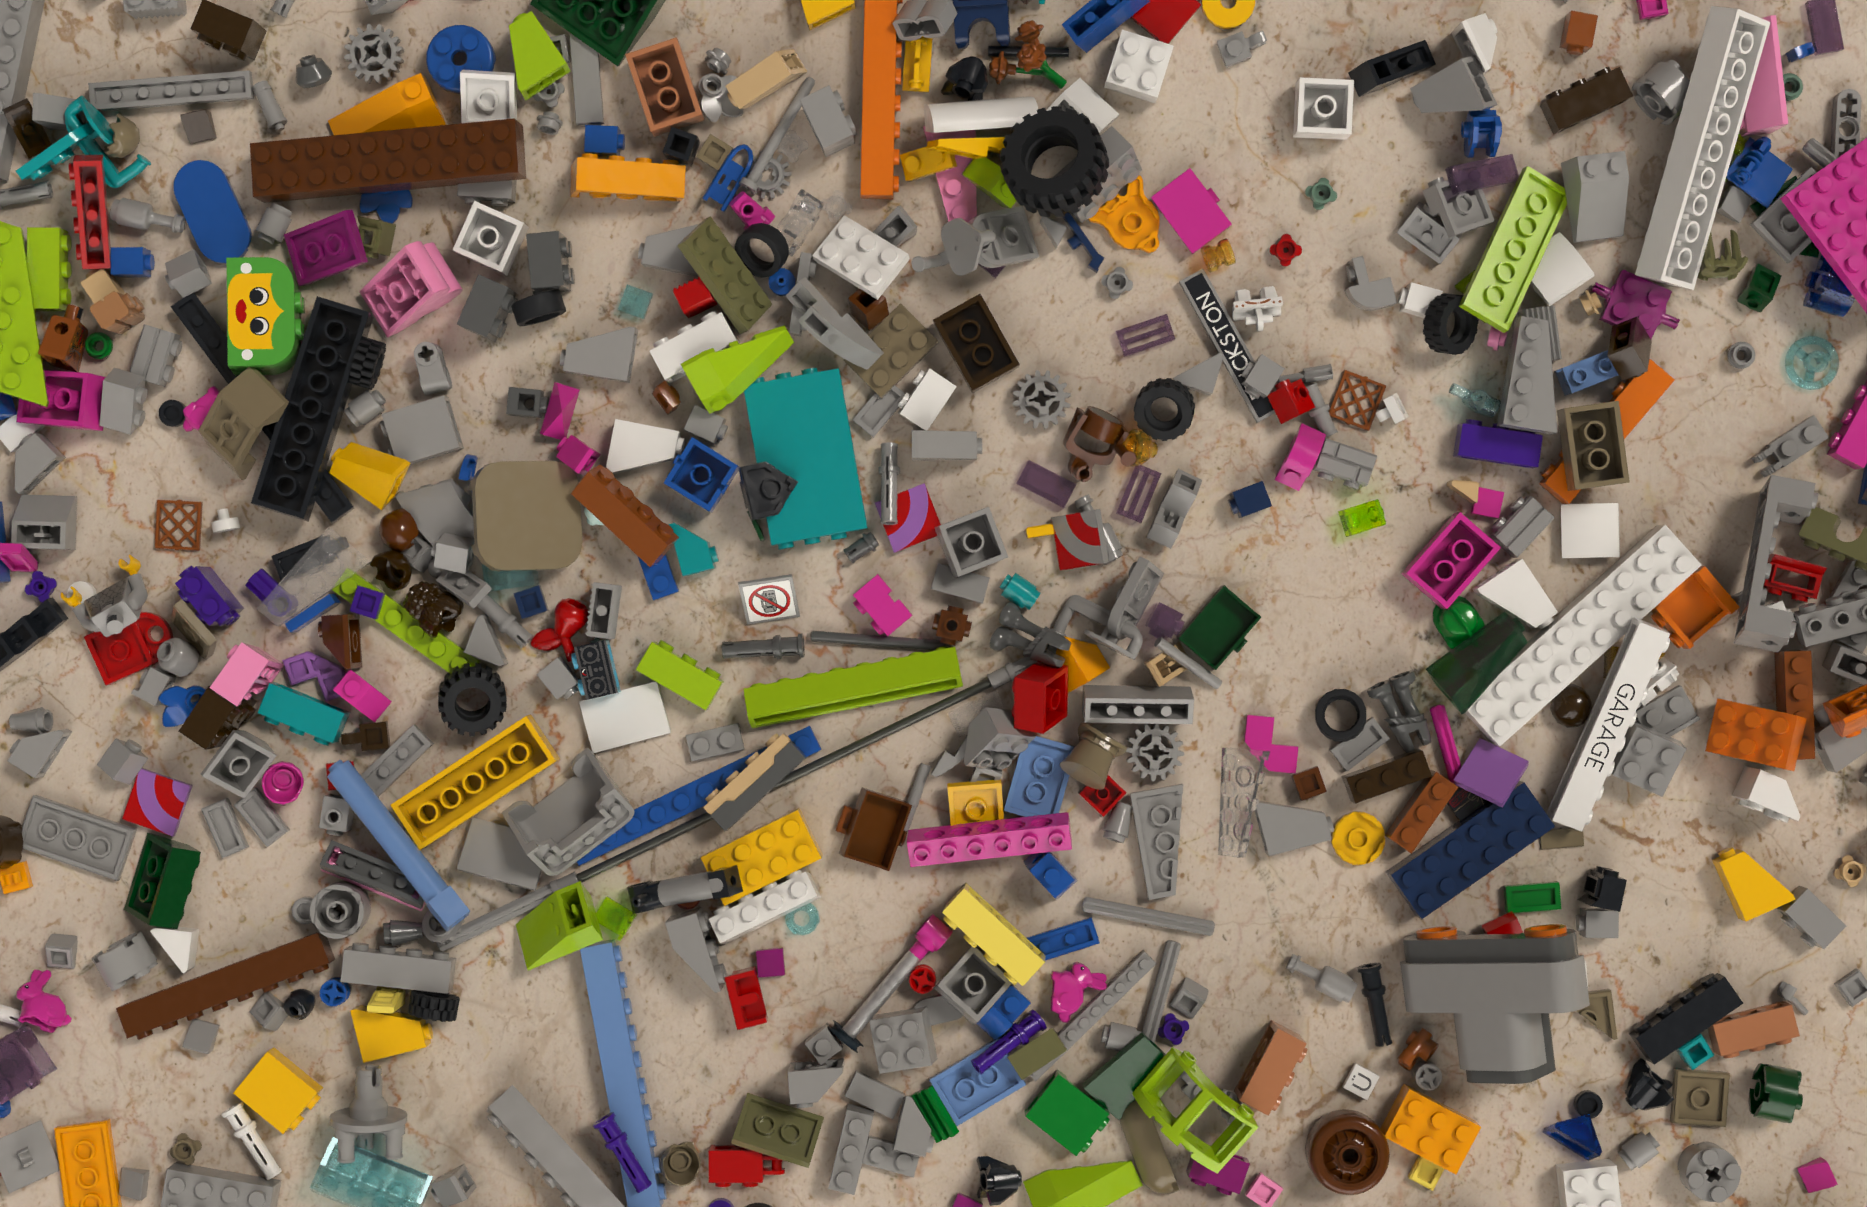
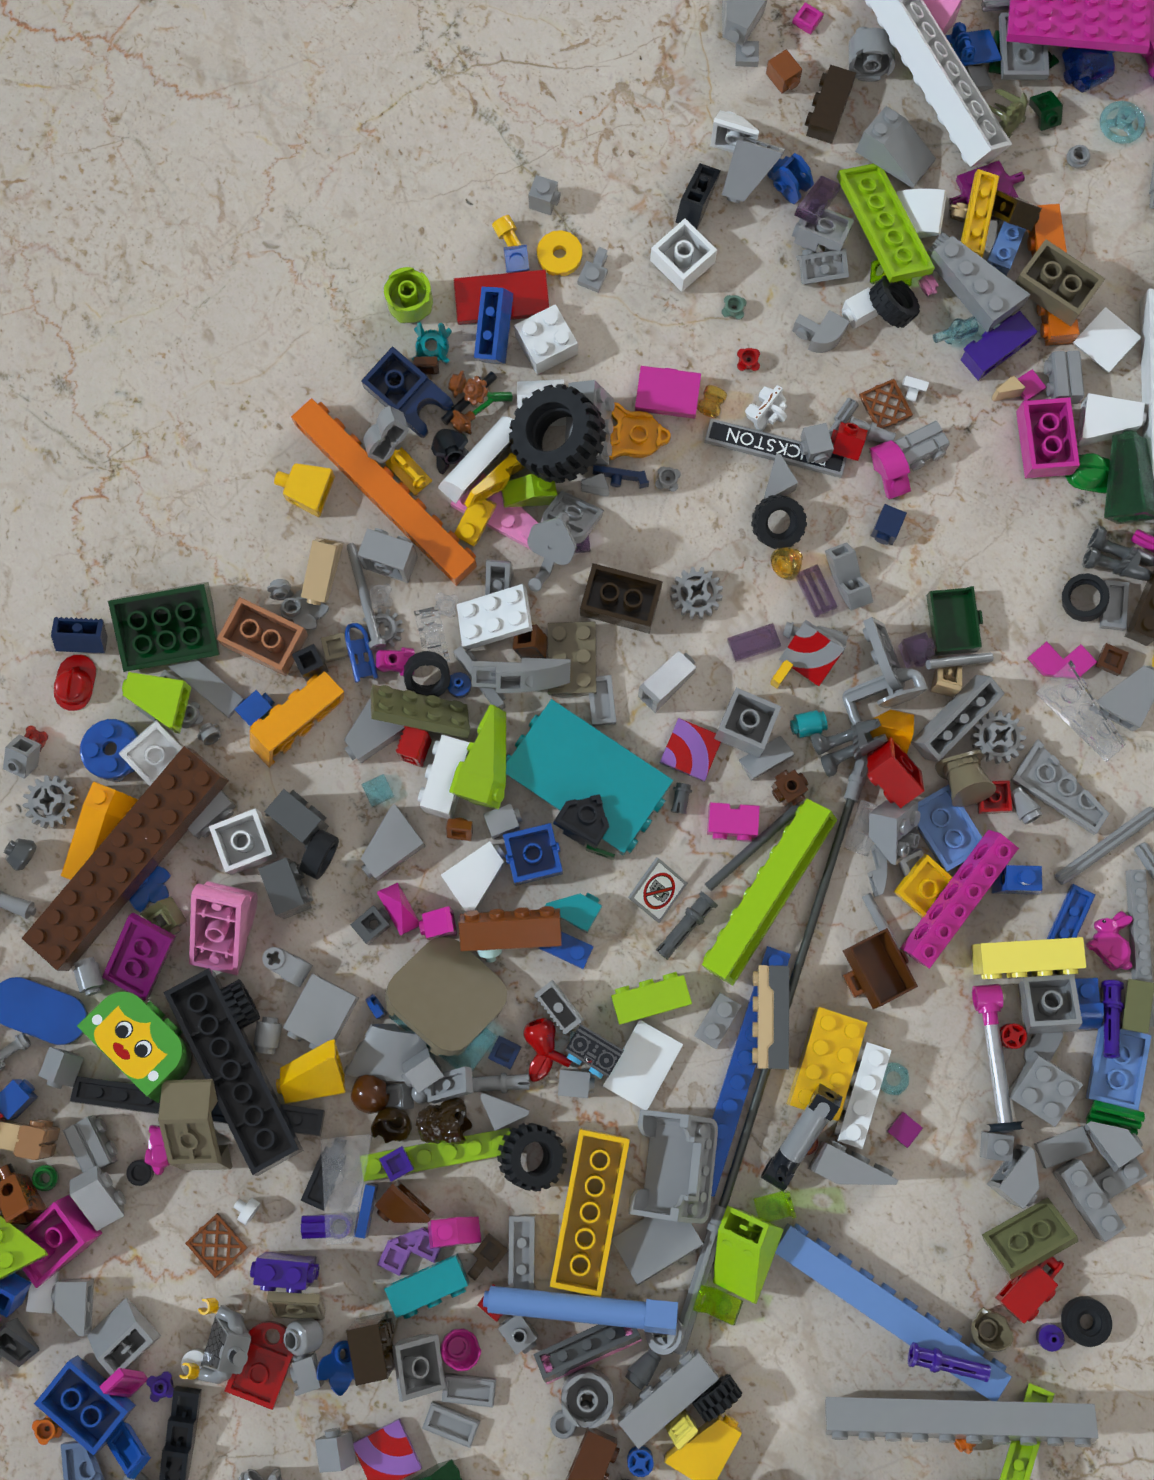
camera: 45 degrees left, 10 degrees down
bright pink wedge [210,642,284,706] -> none
red window [724,966,768,1030] -> none
light grey pin [879,442,900,525] -> none
white brick [897,368,957,431] -> none
reddish brown piece [1063,406,1136,482] -> none
clear purple tile [1116,314,1175,357] -> none
clear neon green bracket [1338,499,1386,537] -> none
none -> clear neon green bracket [693,1285,743,1325]
none -> yellow tile [961,169,999,257]

